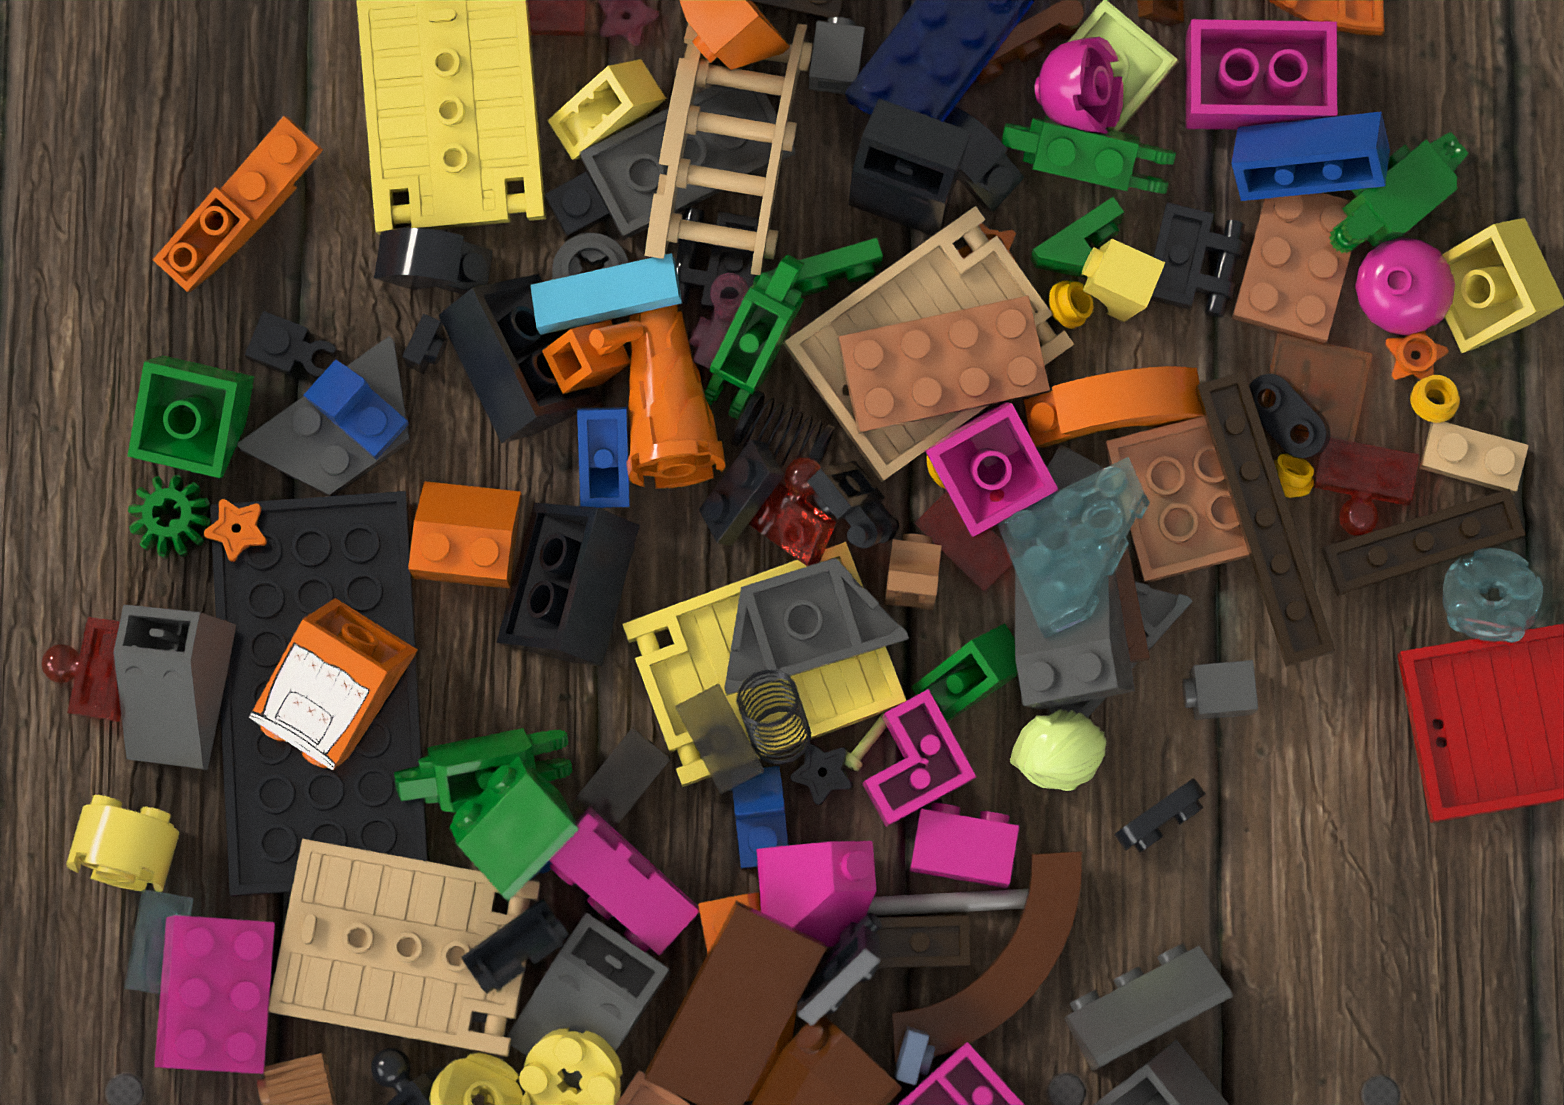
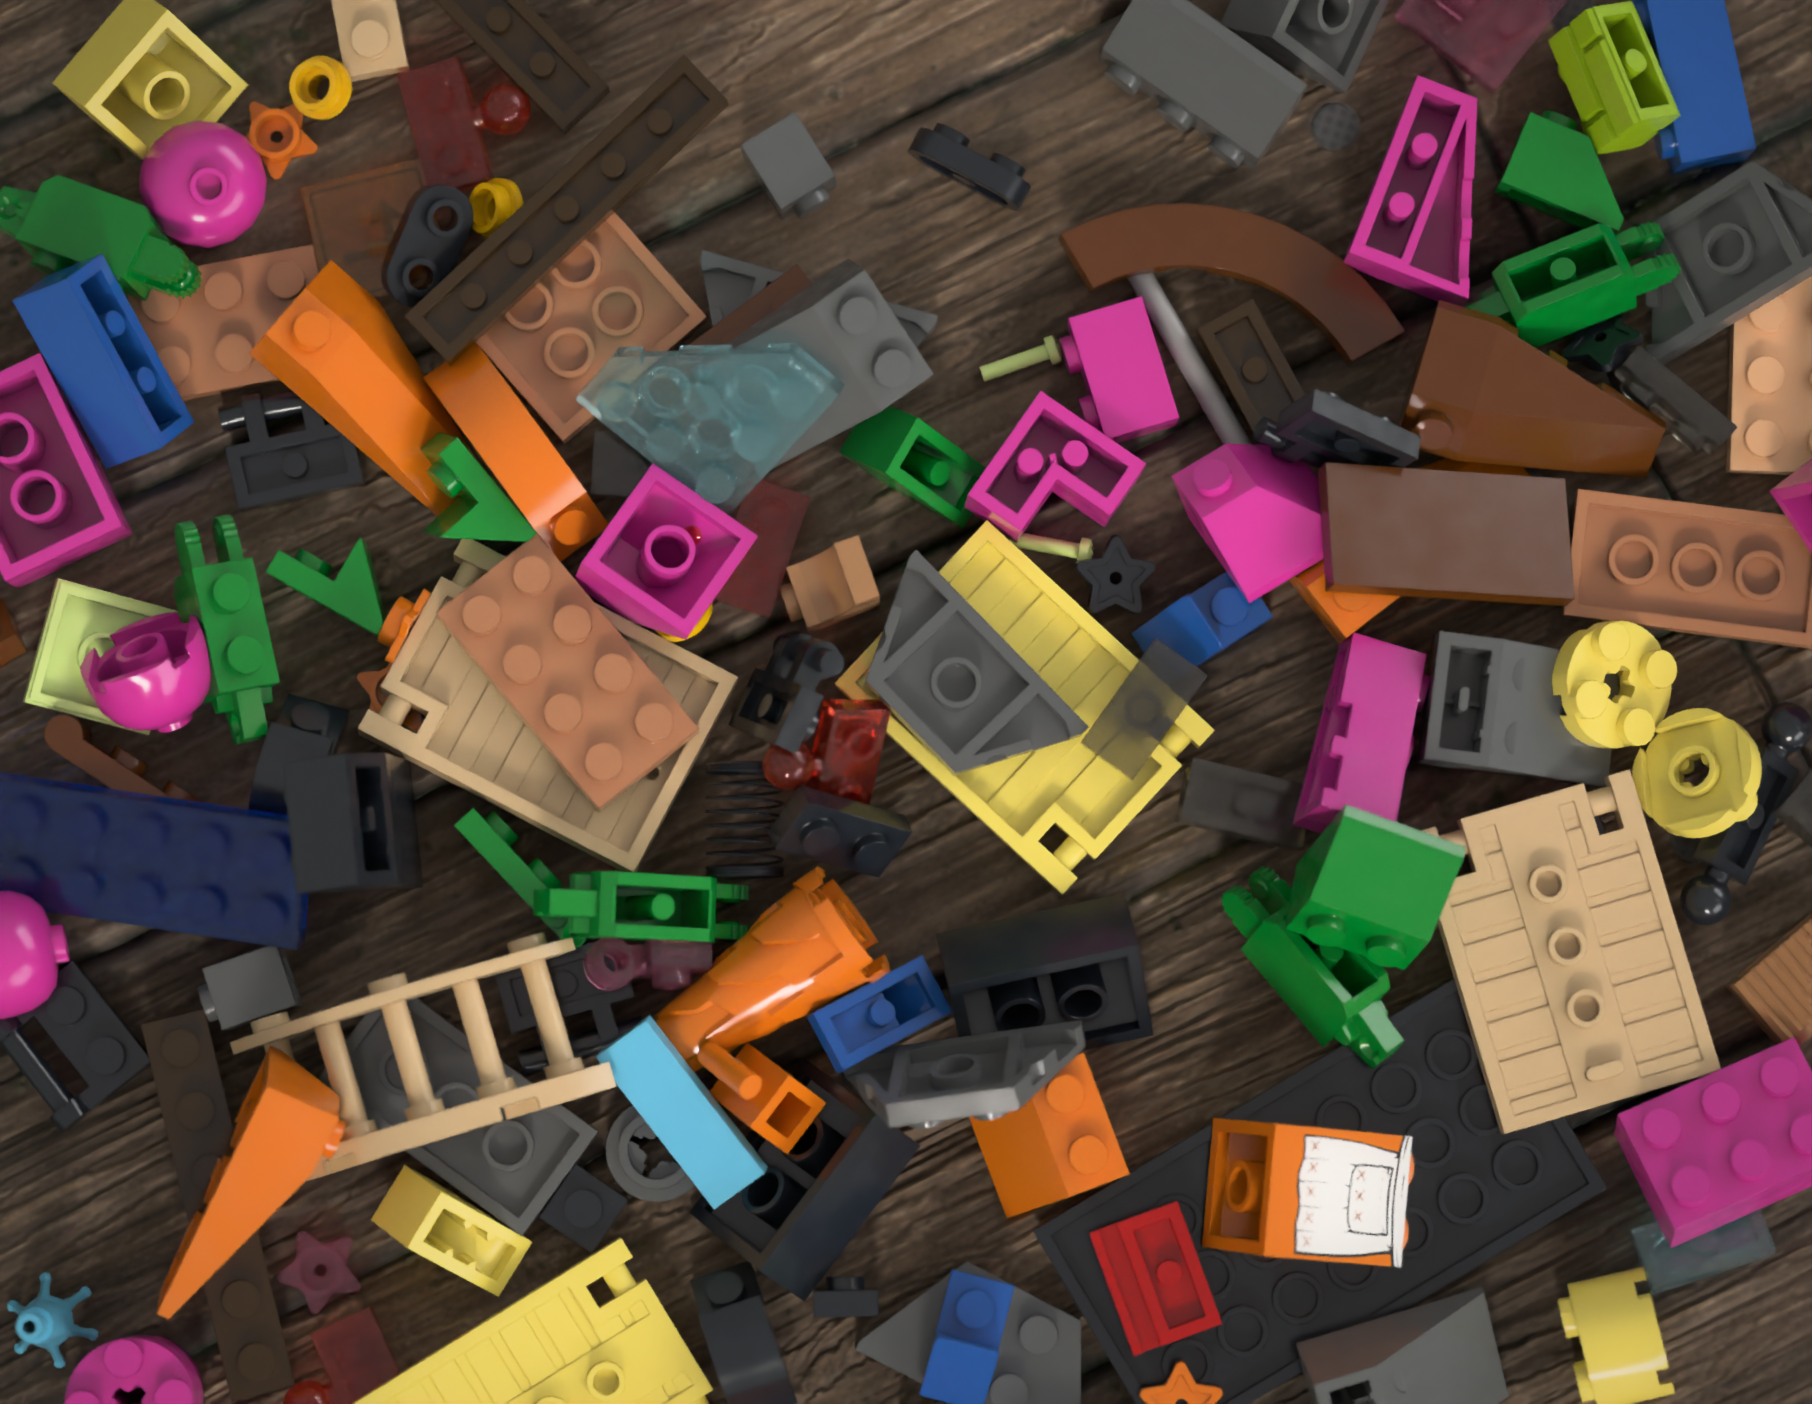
camera: 120 degrees left, 5 degrees up
black hinge [460,898,569,995] -> none
black piece [736,670,811,764] -> none
sand blue plate [893,1026,935,1085] -> none
yellowish green hair [1010,709,1107,791] -> none
yellow plate [1049,280,1093,329] -> none
light yellow arch [1082,239,1165,322] -> none
none -> orange wedge [249,260,479,517]
none -> orange plate [377,588,431,663]
none -> green slope [420,432,537,542]
none -> dark grey wing [841,1020,1086,1129]
none -> yellowish green piece [980,335,1062,382]
none -> red plate [1088,1200,1222,1356]

